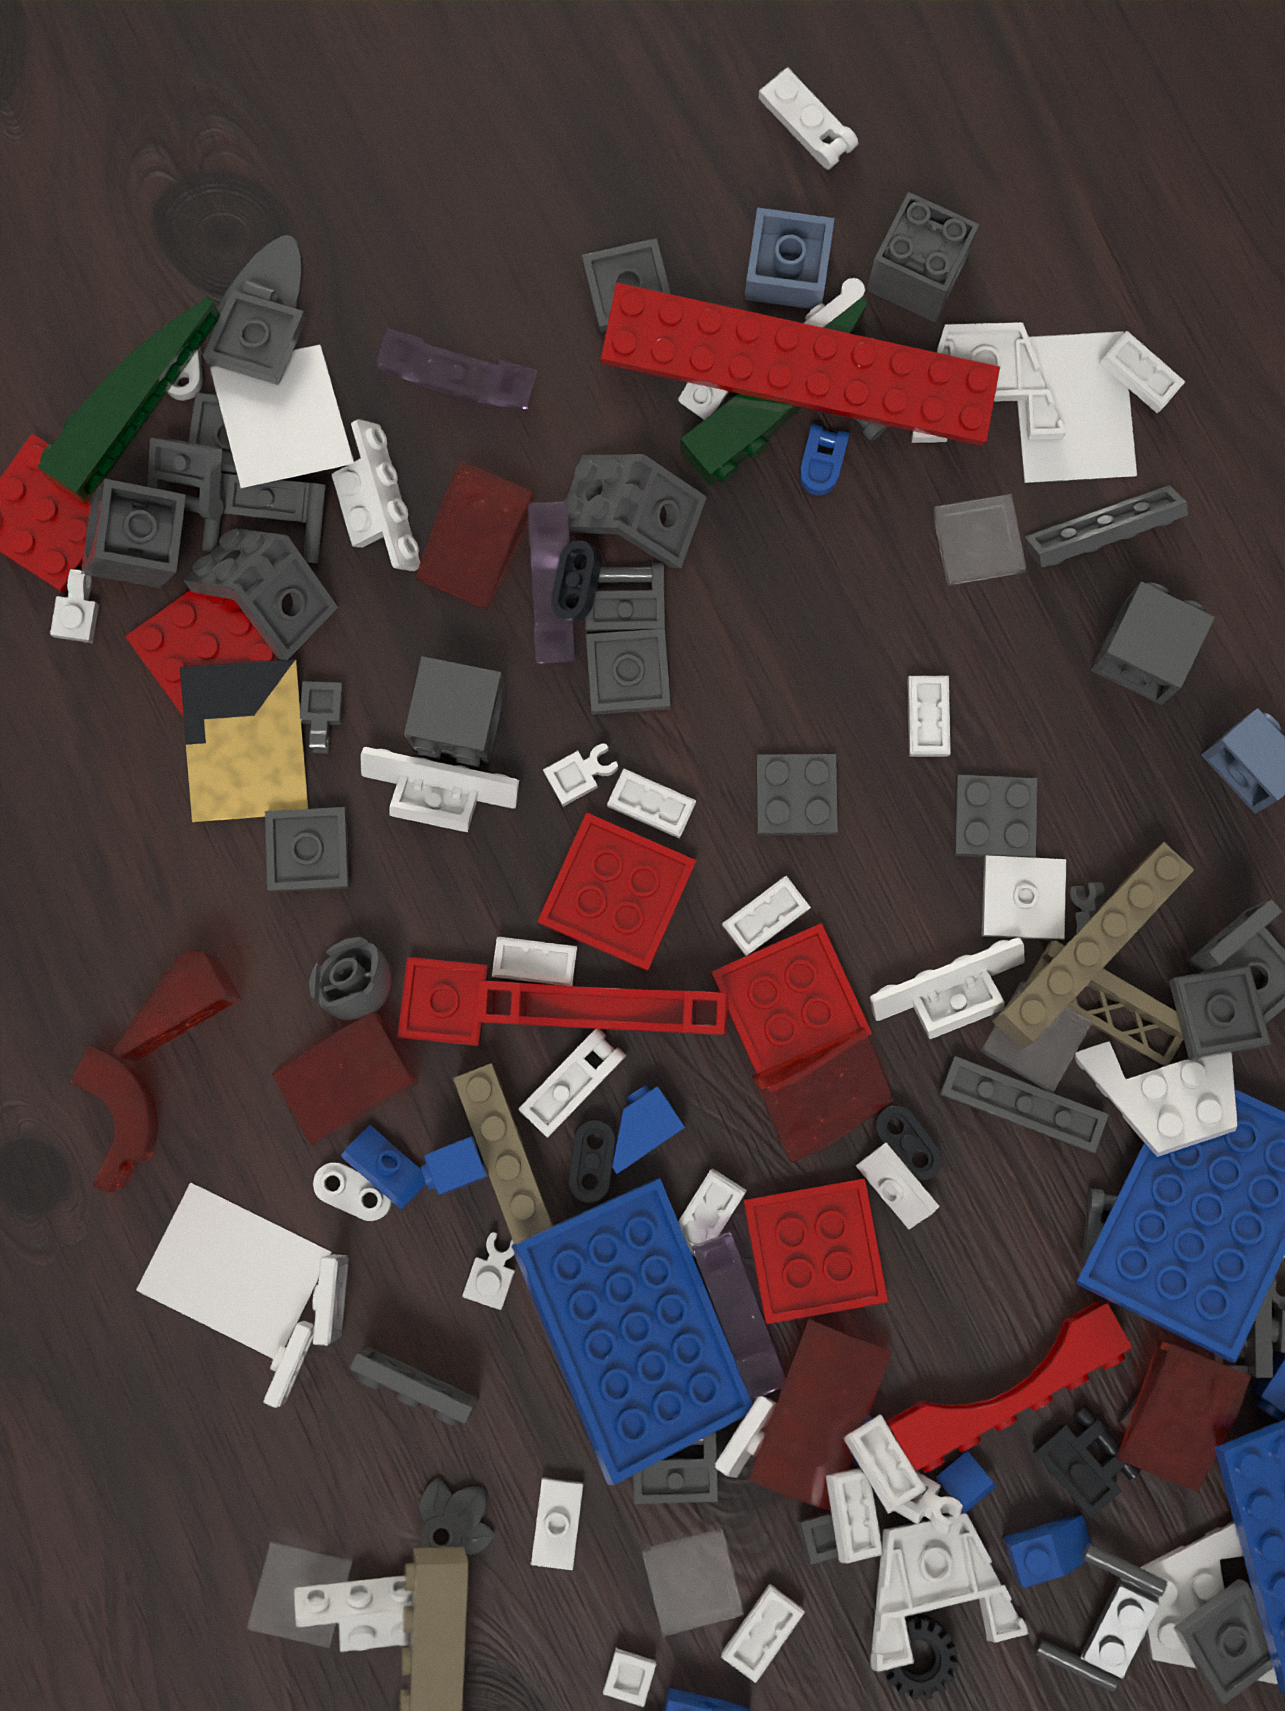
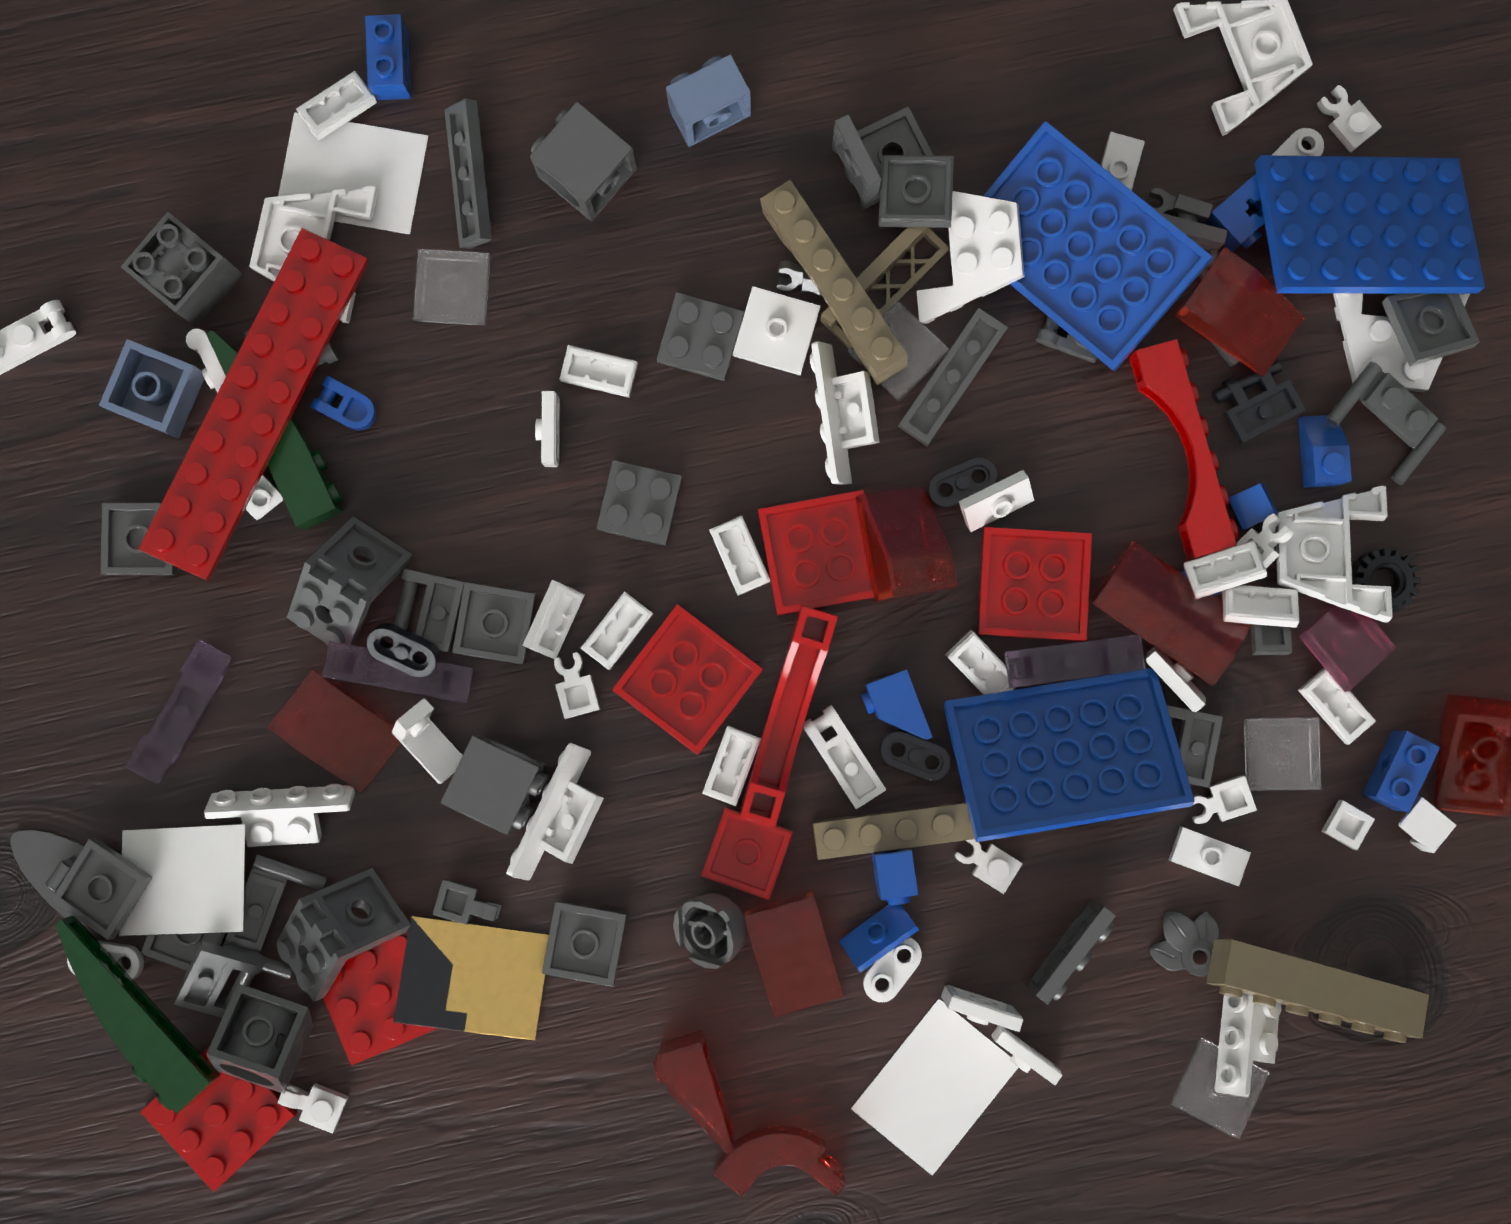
camera: 75 degrees left, 5 degrees up
none -> blue brick [365,14,412,100]
none -> white bracket [392,698,463,784]
none -> white plate [523,580,585,659]
none -> white plate [535,391,560,467]
none -> white plate [1192,775,1257,824]
none -> clear pink tile [1299,604,1396,692]

